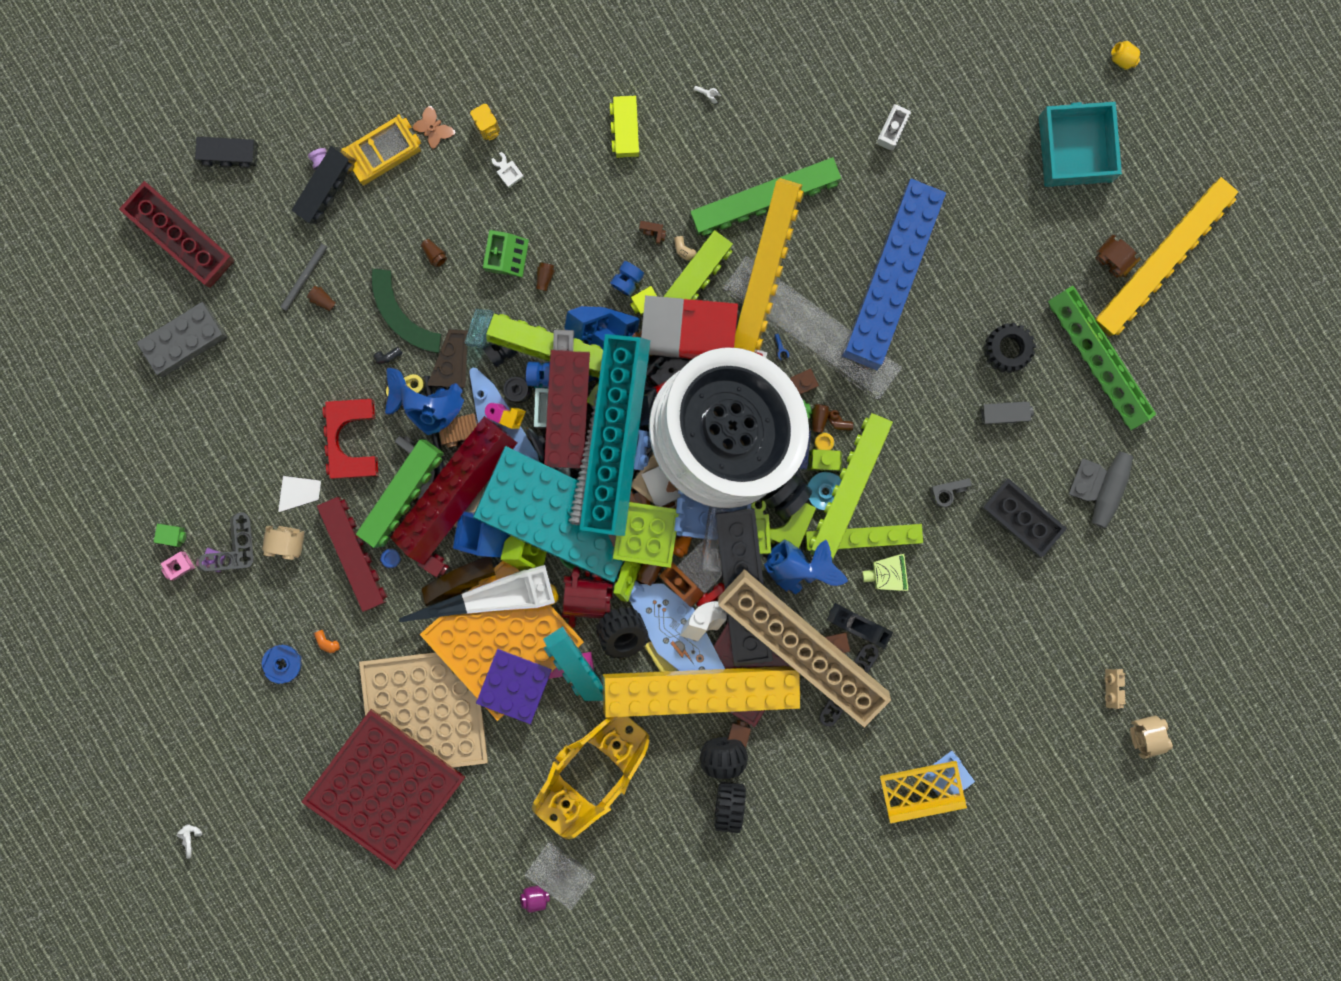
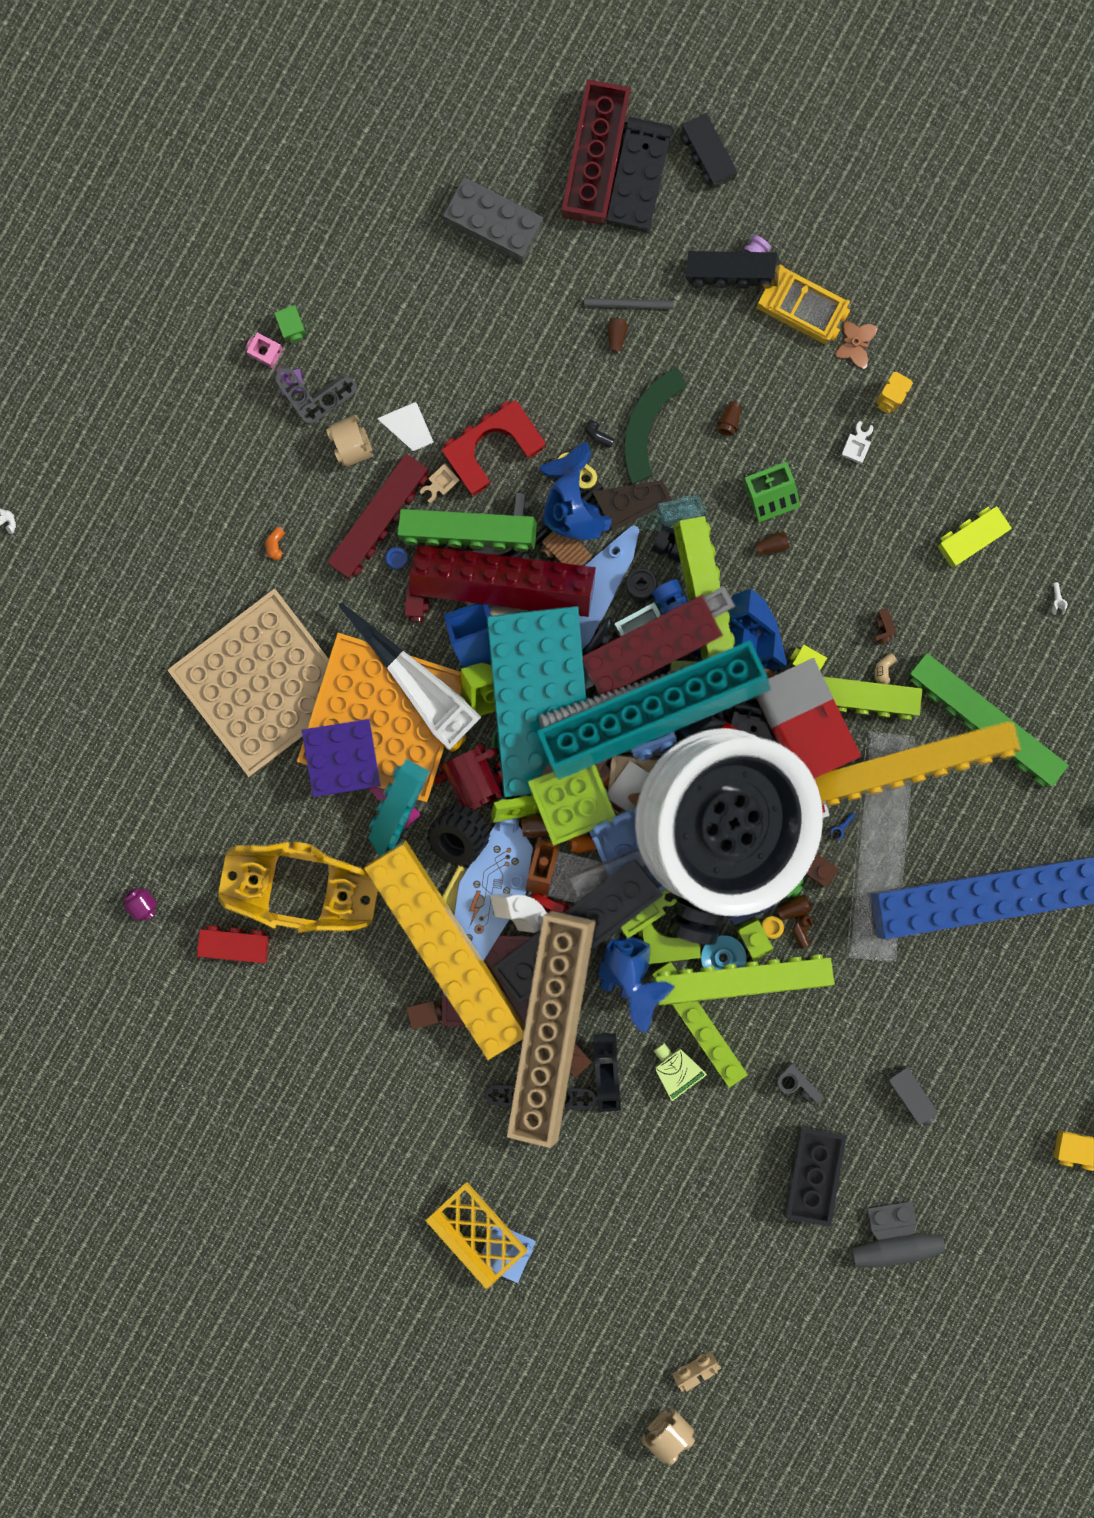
camera: 60 degrees right, 0 degrees up
blue plate [262,645,302,684] -> none
dark red plate [301,709,465,870] -> none
dark brown slope [422,557,496,606] -> none
leg [485,403,526,429] -> none
clear brick [524,841,595,910] -> none
blue wheel [610,261,645,297] -> none
black wheel [699,737,748,779] -> none
black tyre [714,782,746,833] -> none
black tyre [984,323,1036,373] -> none
bright green brick [1048,286,1156,430] -> none
none -> red brick [197,925,270,963]
none -> tan plate [420,463,461,503]
none -> black hinge [606,117,673,233]

